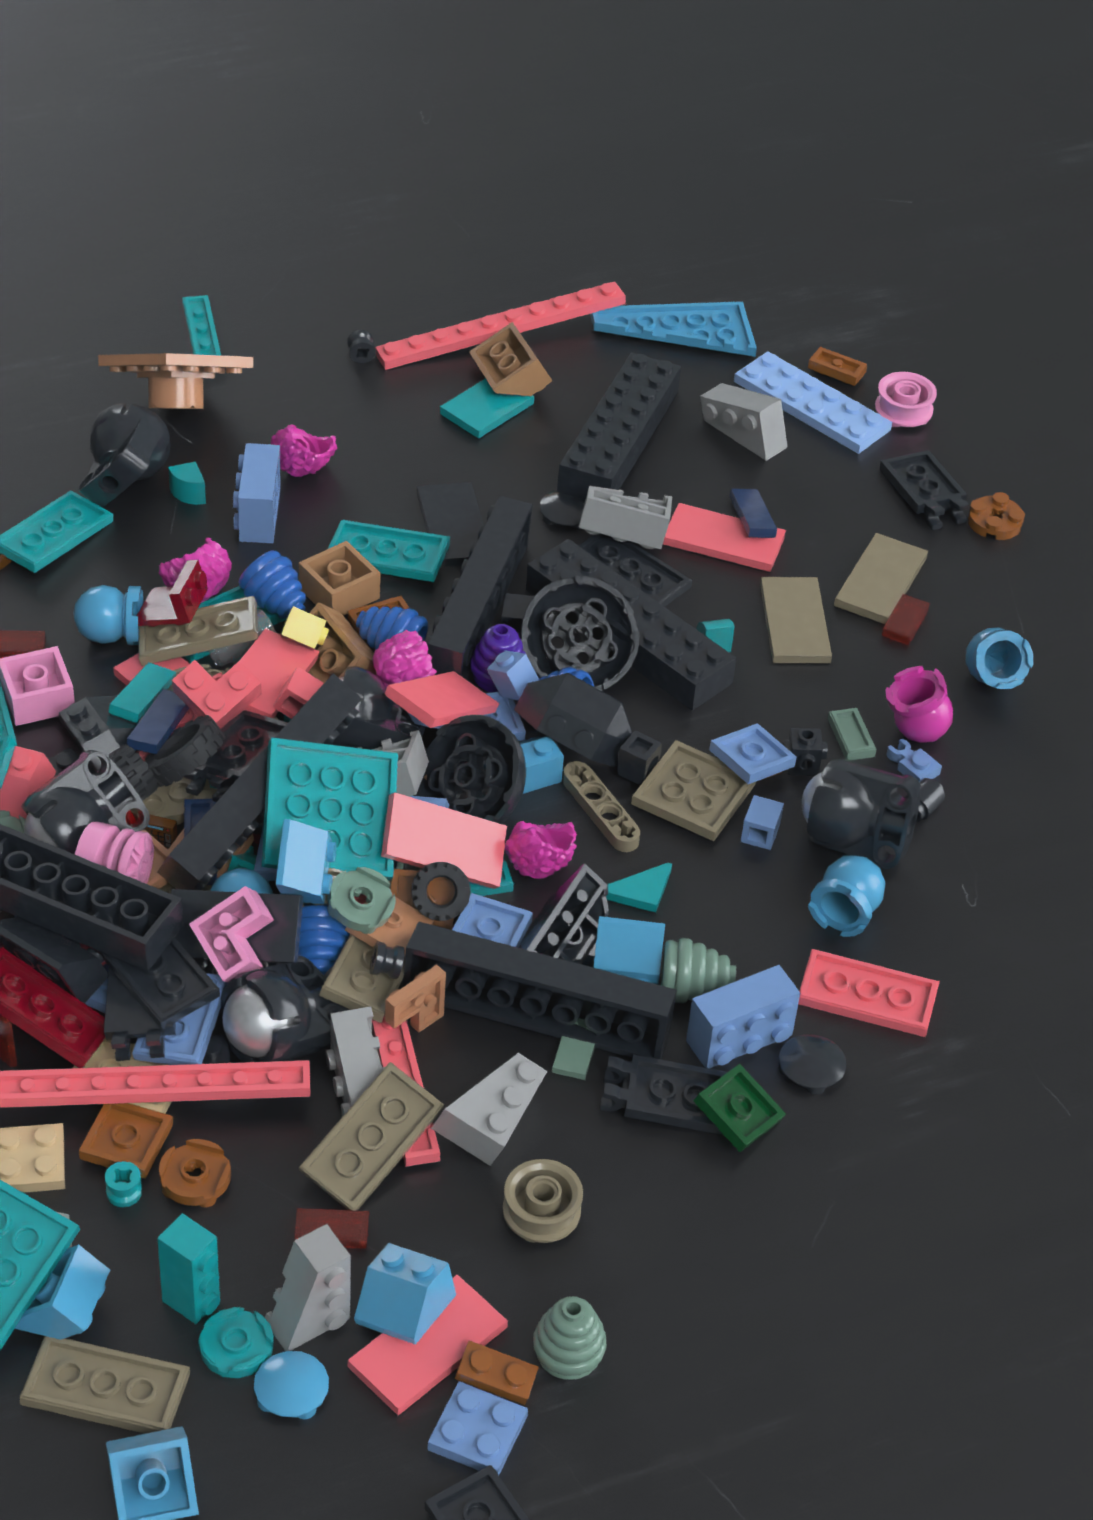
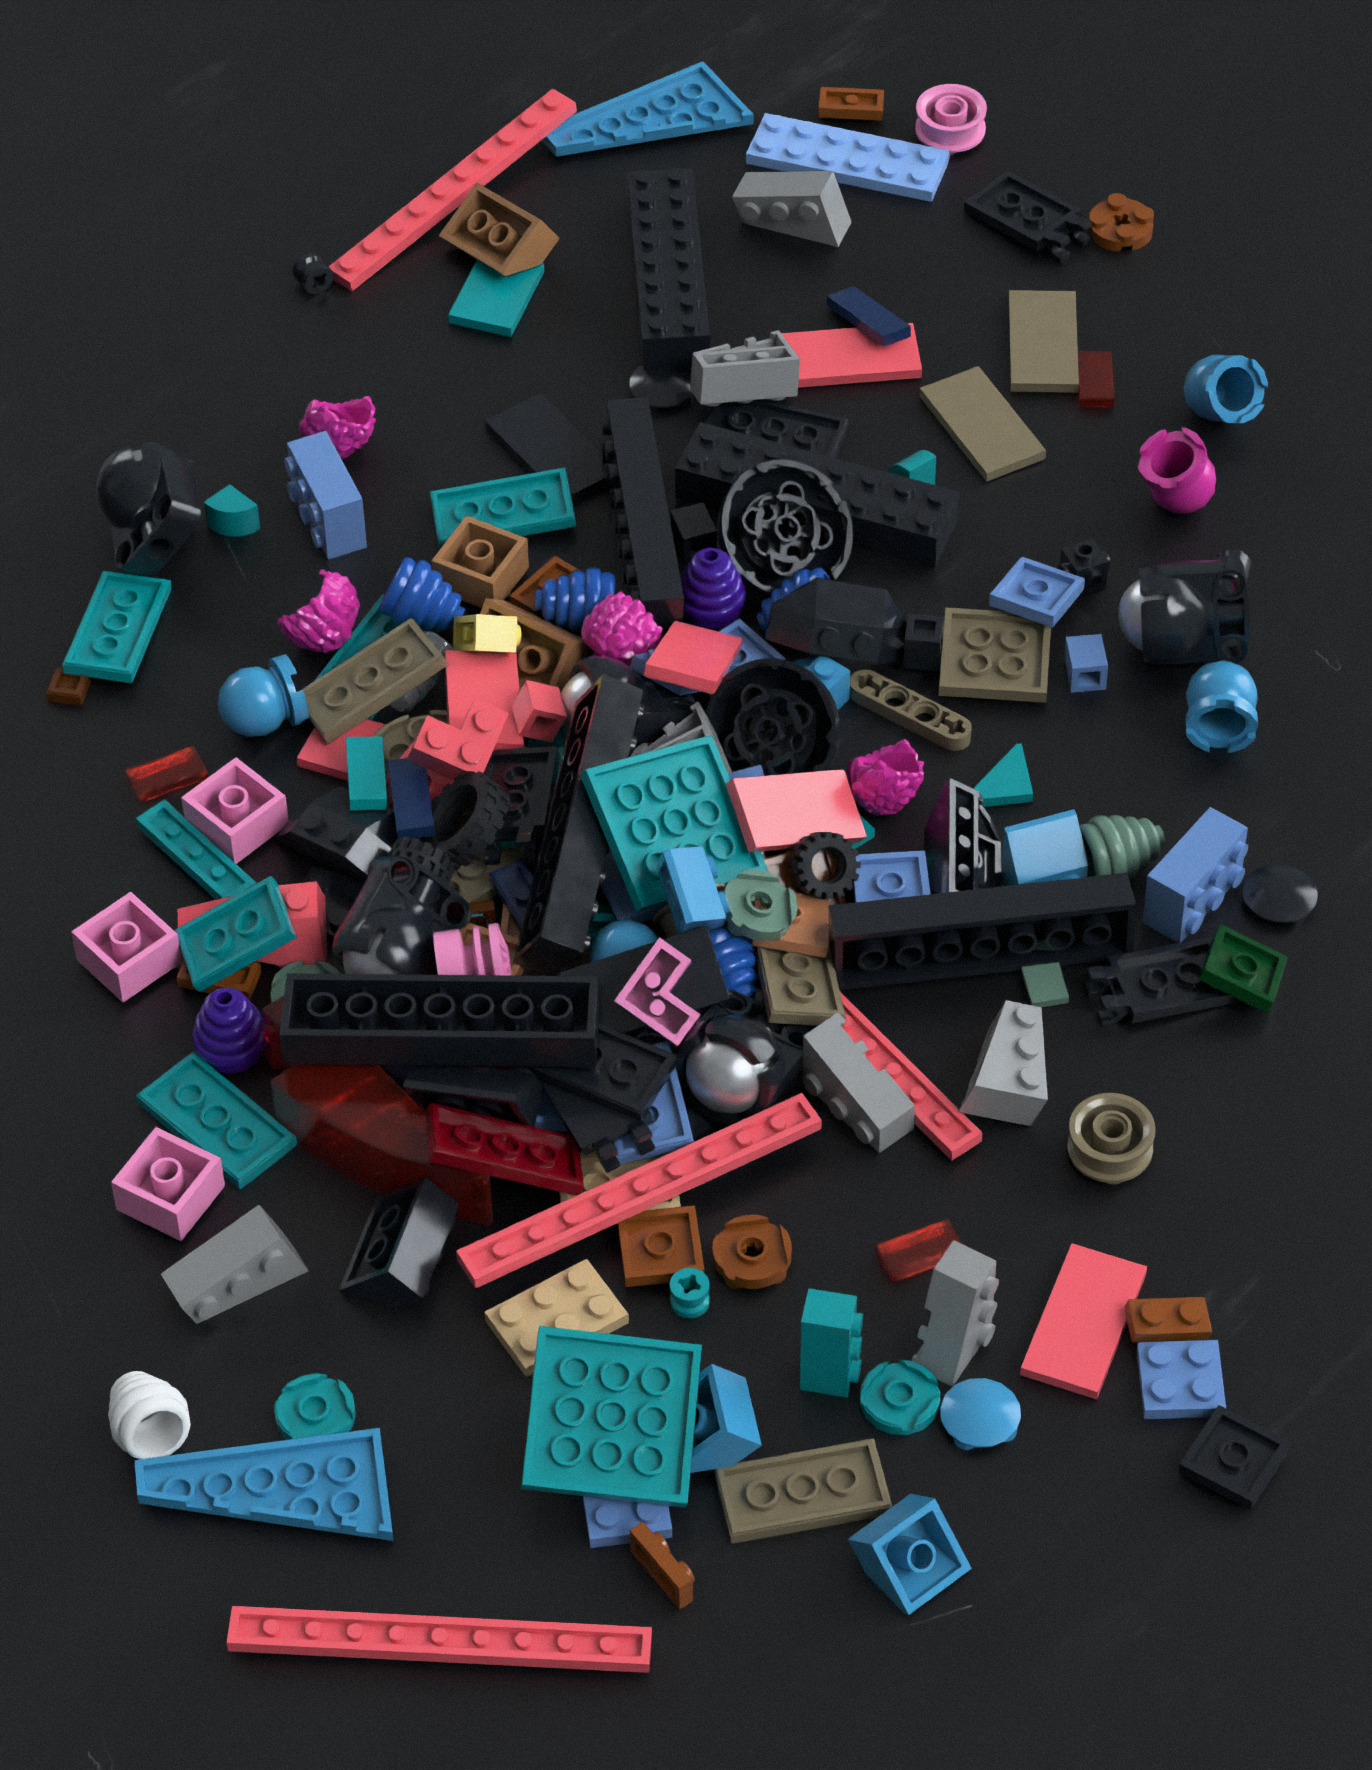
camera: 20 degrees left, 5 degrees up
nougat piece [98,353,253,409] -> none
dark red bracket [137,560,208,627] -> none
teal tile [182,295,221,356] -> none
dark tan tile [299,1062,444,1215] -> none
dark azure slope [354,1243,456,1345] -> none
black wheel [369,941,405,979] -> none
nougat plate [385,965,446,1032] -> none
medium blue brick [487,650,539,700] -> none
sand green piece [533,1296,607,1380] -> none
coral tile [798,949,940,1037] -> none
sand green tile [828,708,876,760] -> none
medium blue plate [886,739,942,781] -> none

